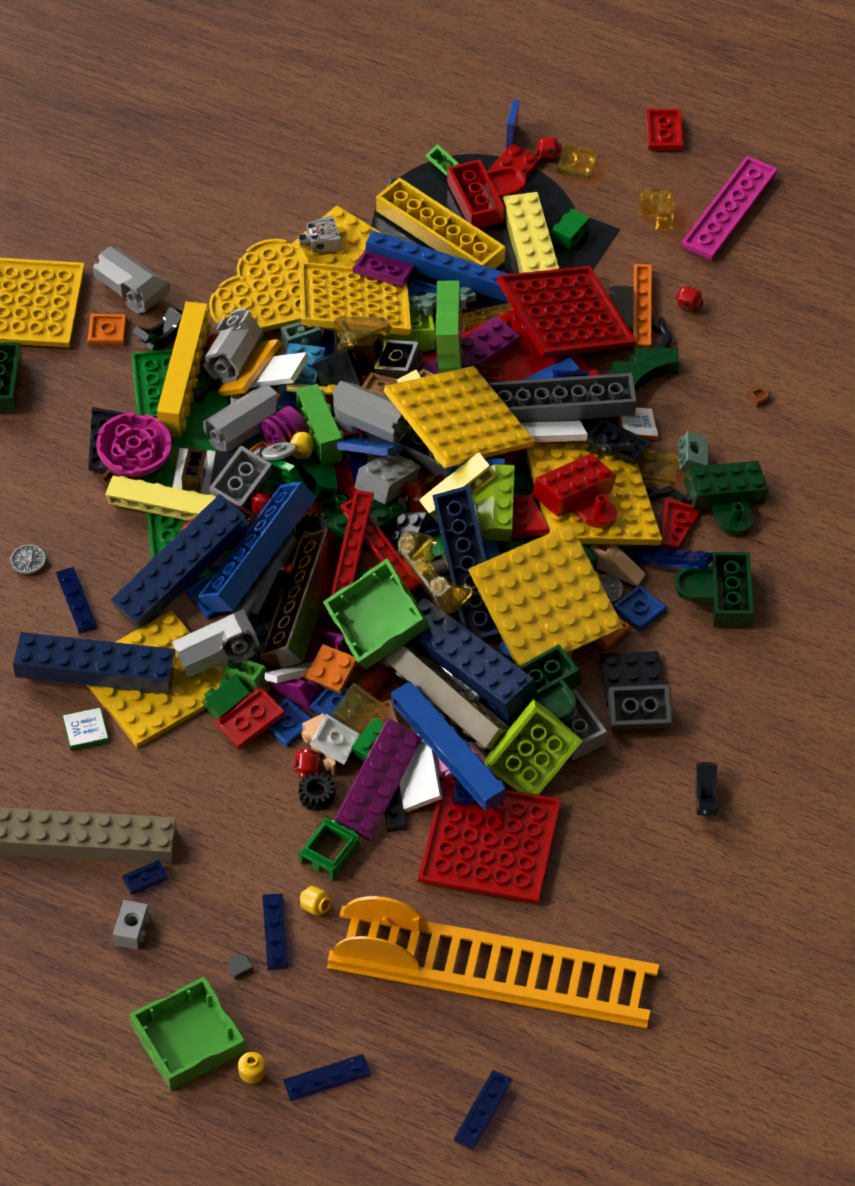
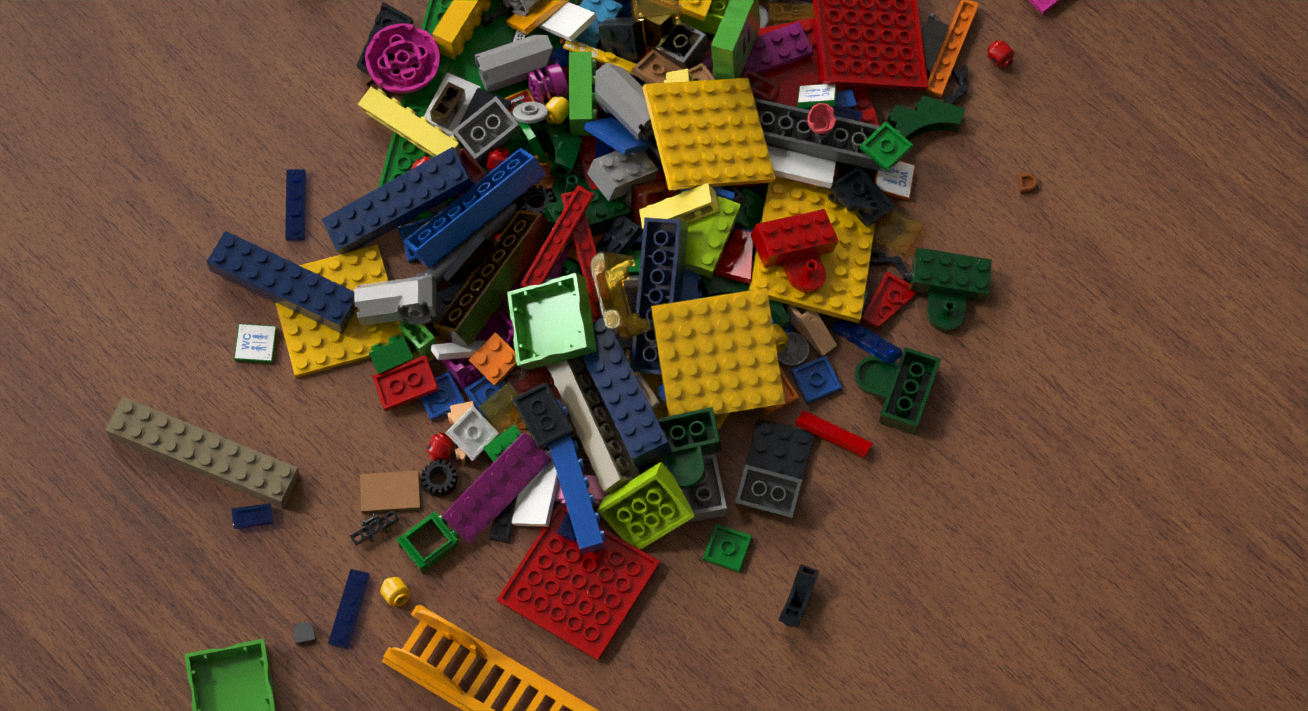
camera: 20 degrees right, 15 degrees up
light grey wheel [10,544,46,575] -> none
light grey brick [113,900,151,950] -> none
sand green brick [678,431,708,472] -> none
none -> black piece [350,510,399,546]
none -> medium nougat tile [360,470,420,513]
none -> black tile [512,382,574,450]
none -> green tile [702,523,753,573]
none -> red tile [795,410,873,458]
none -> tile [797,84,837,109]
none -> coral hair [807,103,836,134]
none -> green tile [860,121,914,172]

